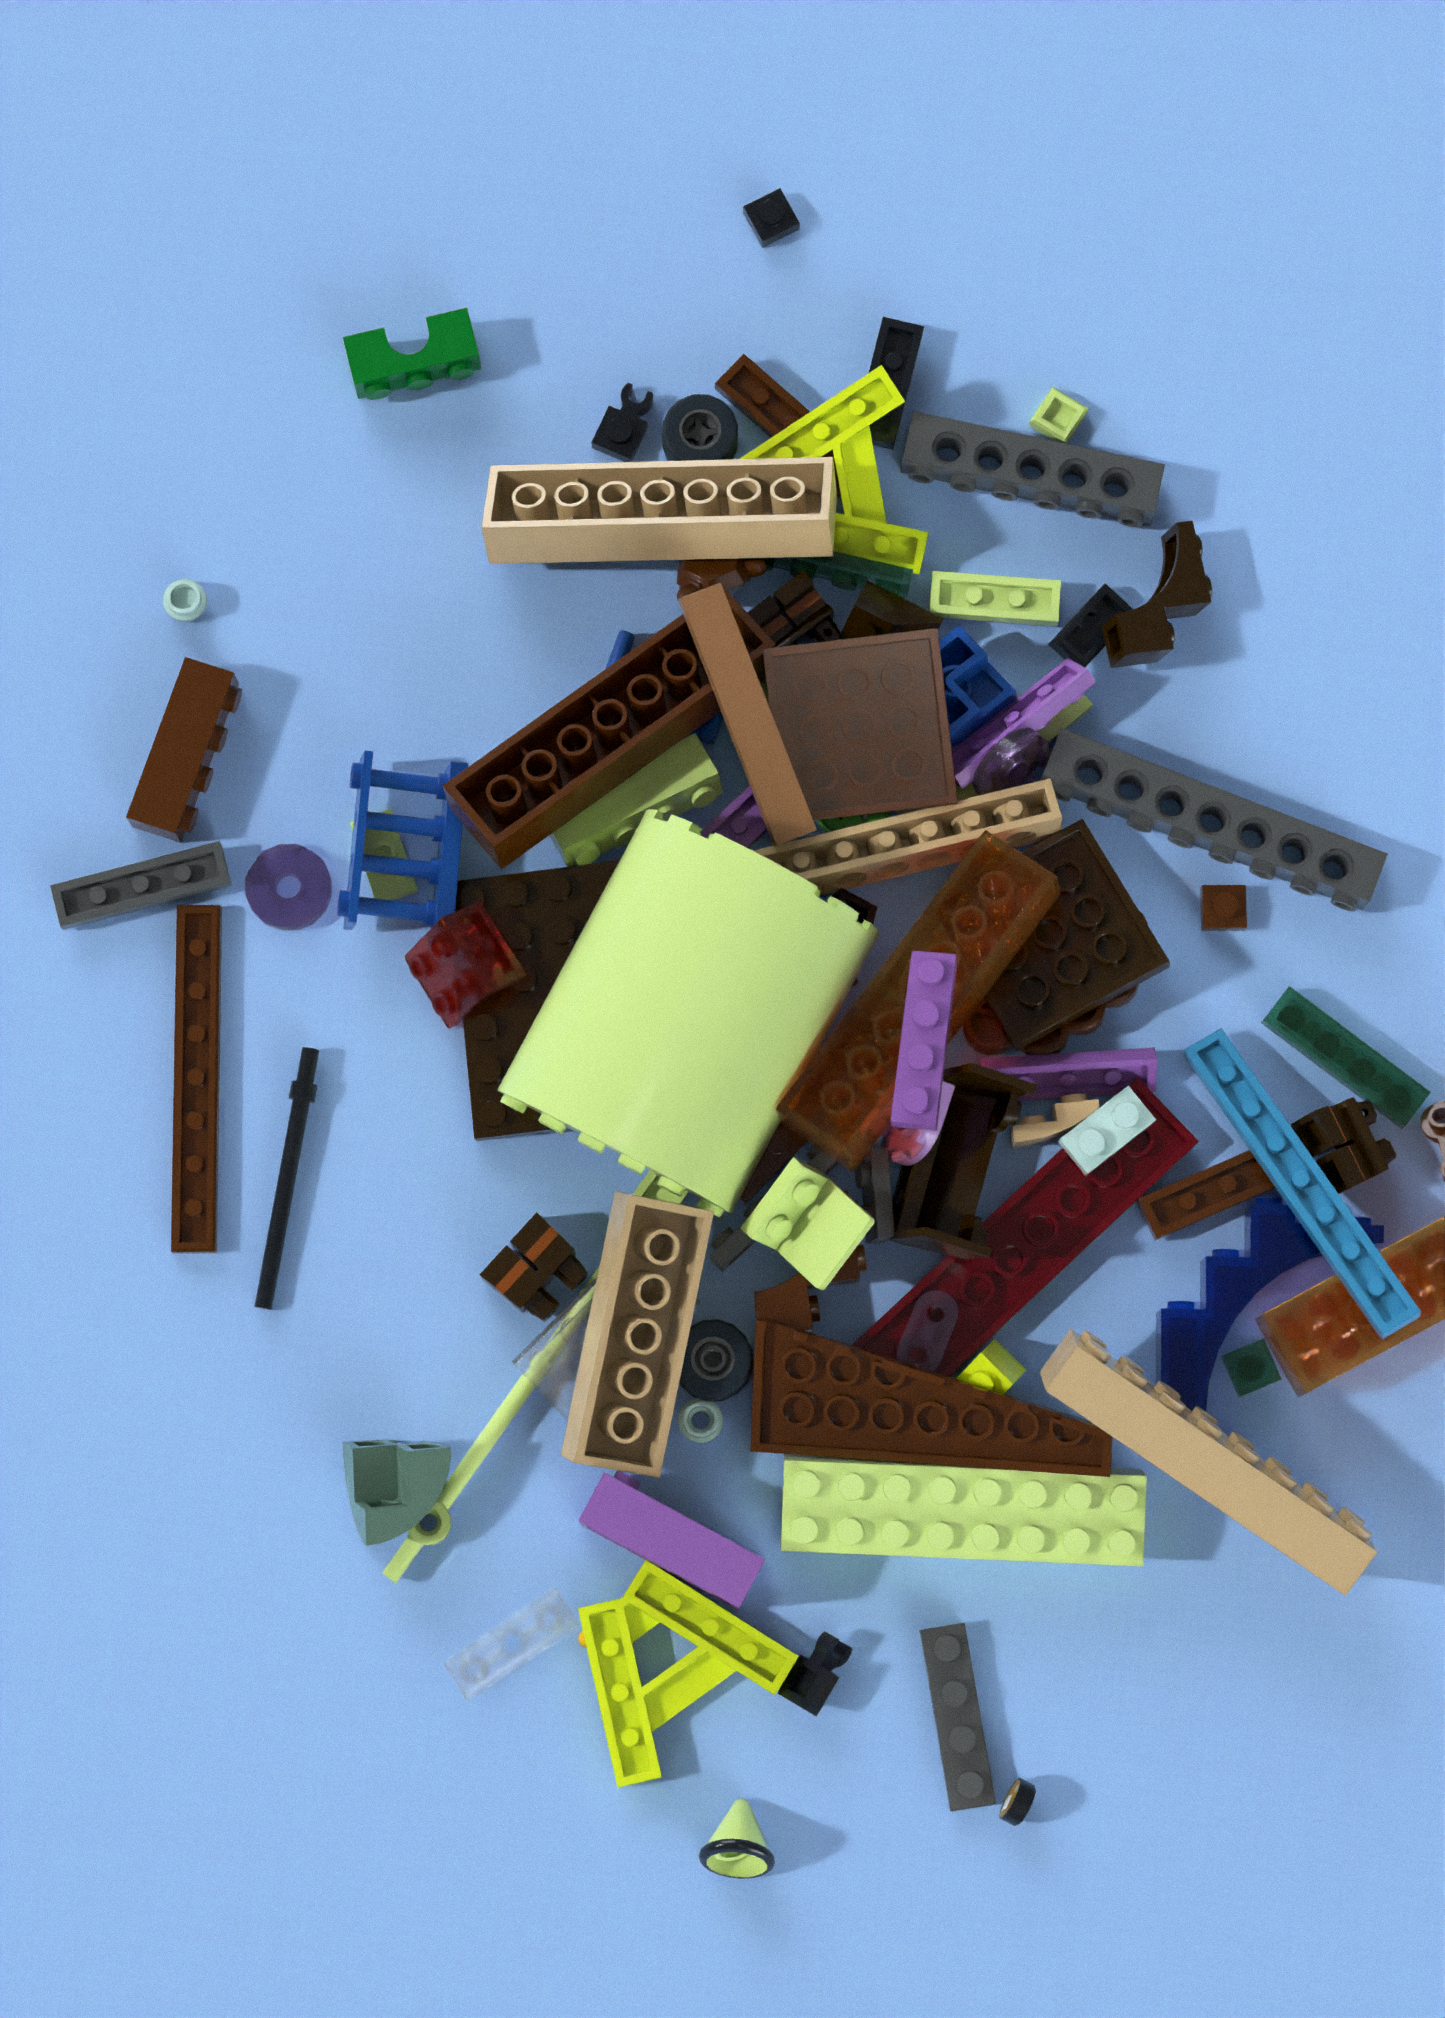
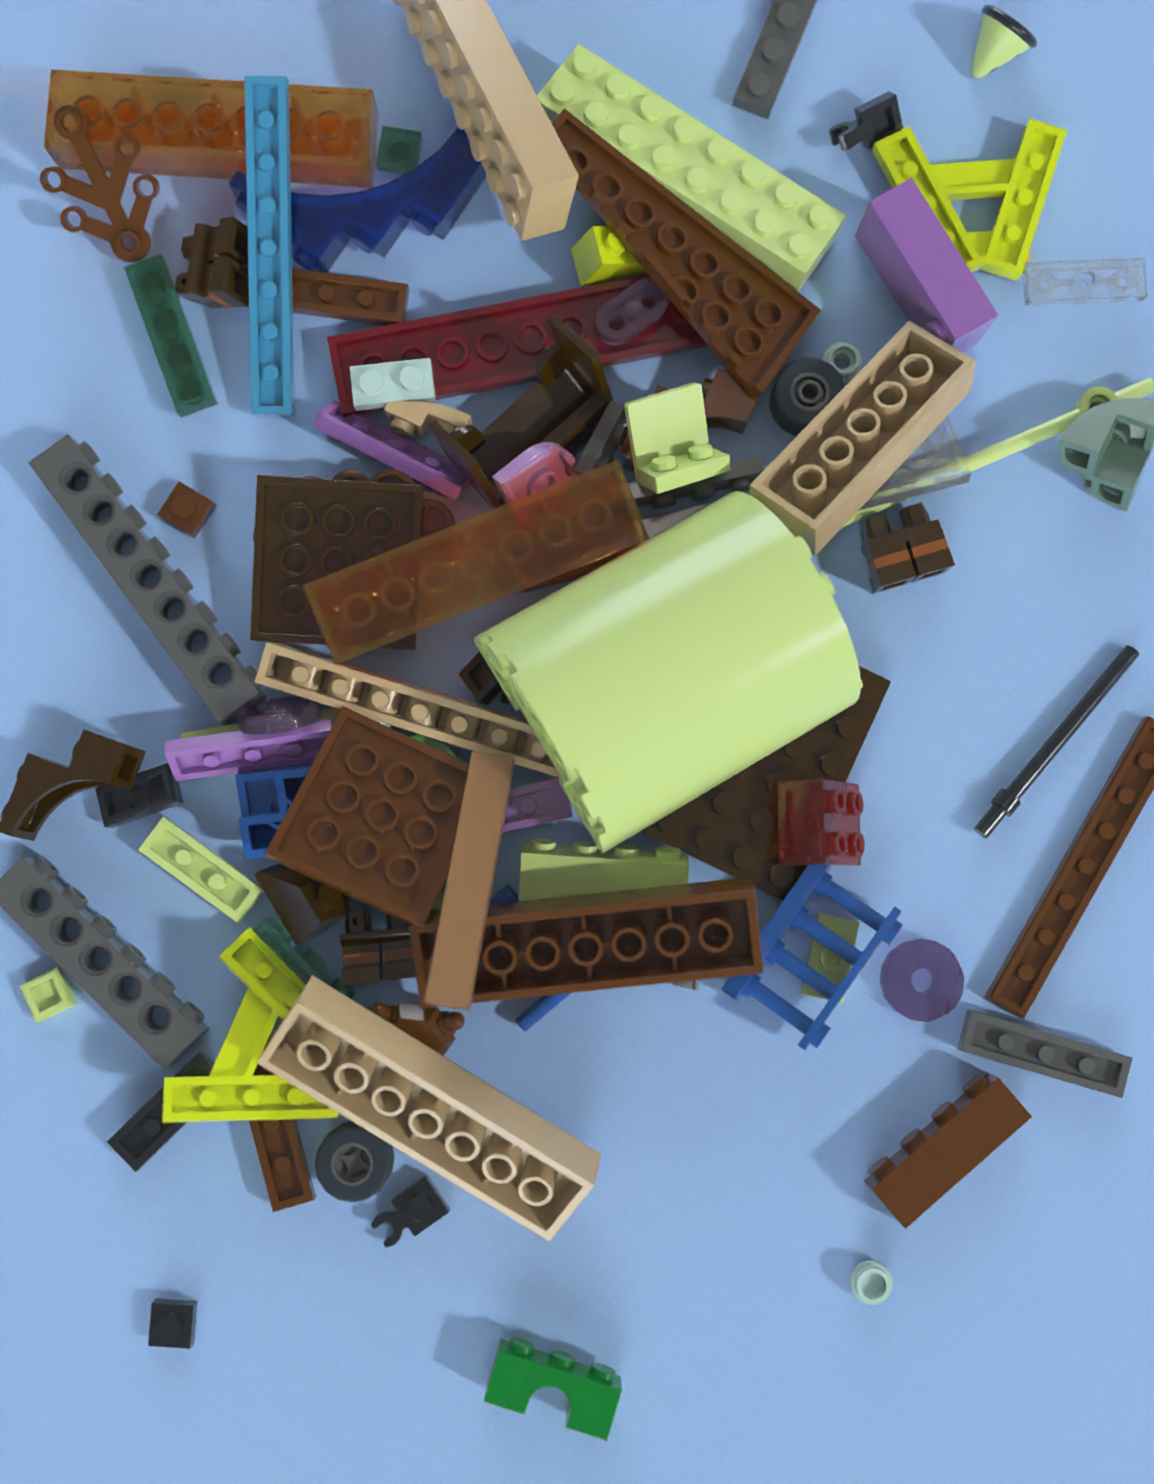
camera: 150 degrees left, 5 degrees up
medium lavender plate [890,951,958,1131] -> none

